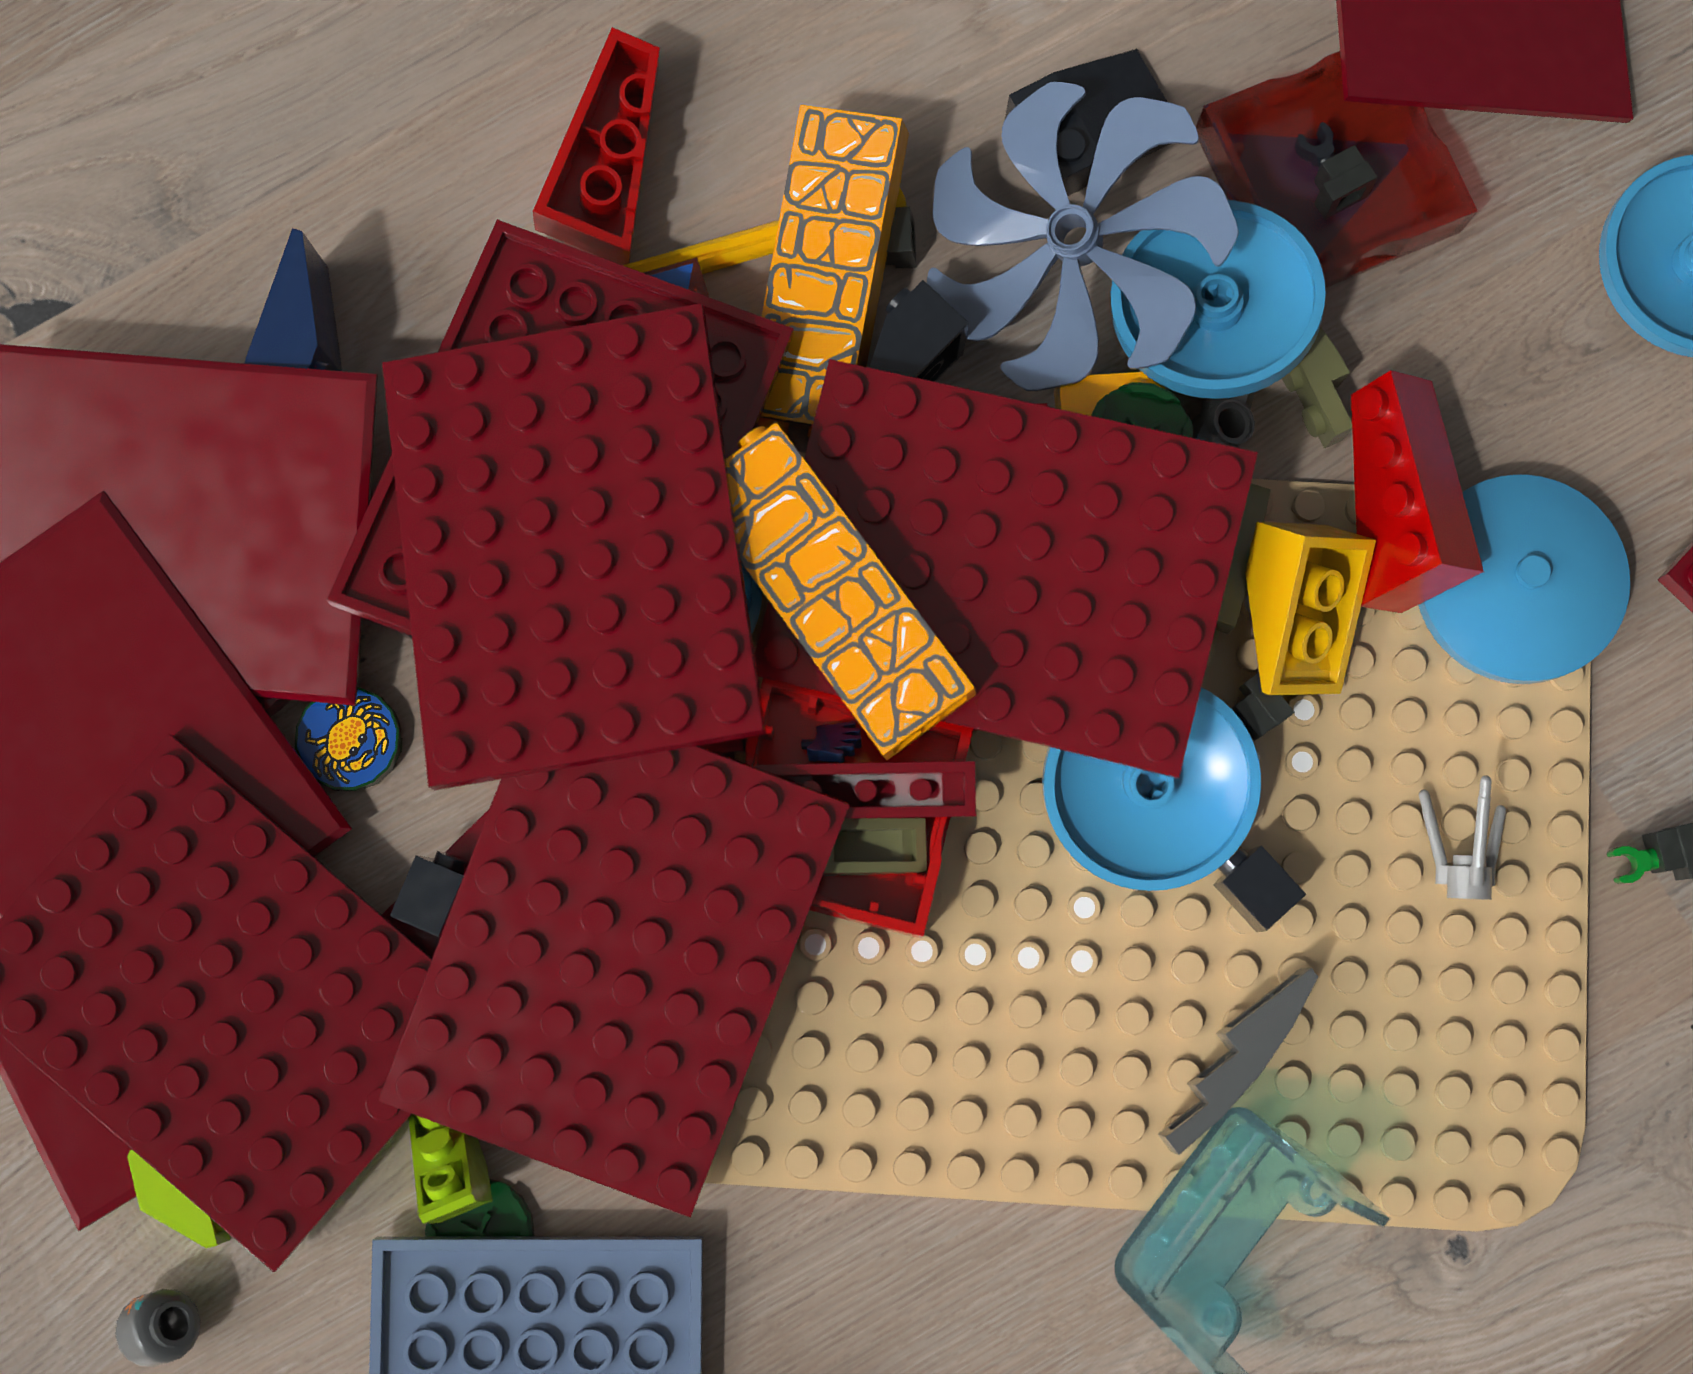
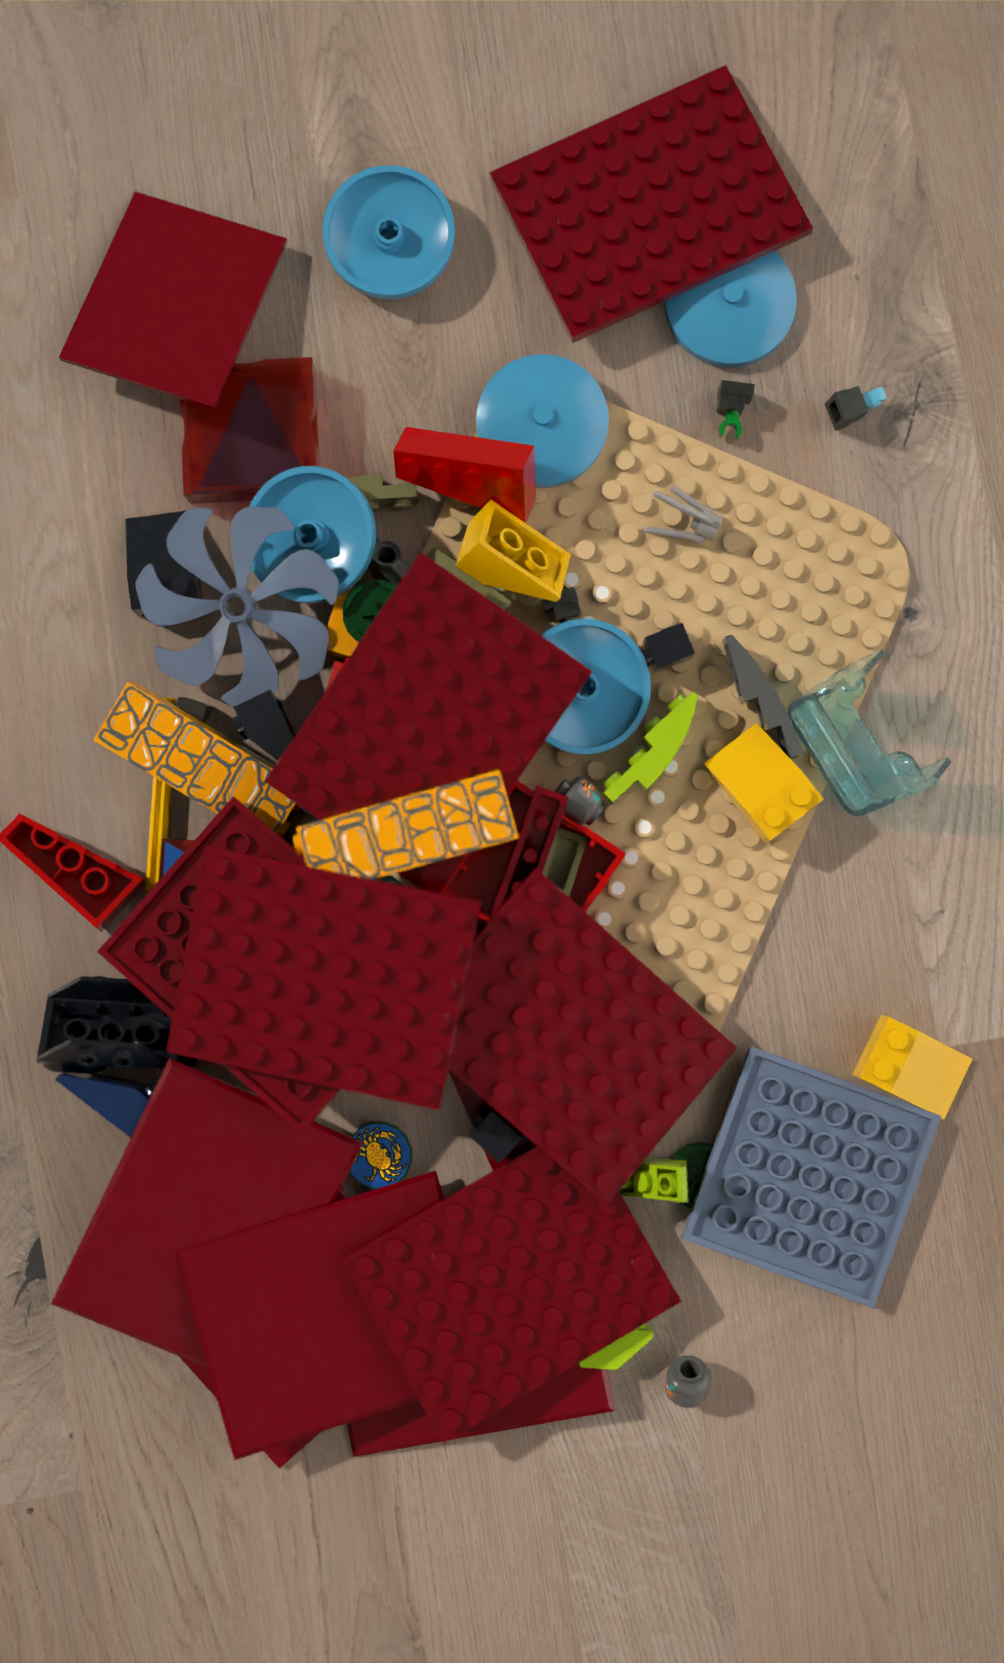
camera: 70 degrees left, 5 degrees up
dark blue piece [801,721,862,763] -> none
pearl dark grey piece [1294,122,1378,220] -> none
none -> black slope [36,976,196,1074]
none -> dark grey head [555,777,605,826]
none -> lime slope [603,691,698,804]
none -> yellow slope [703,723,824,843]

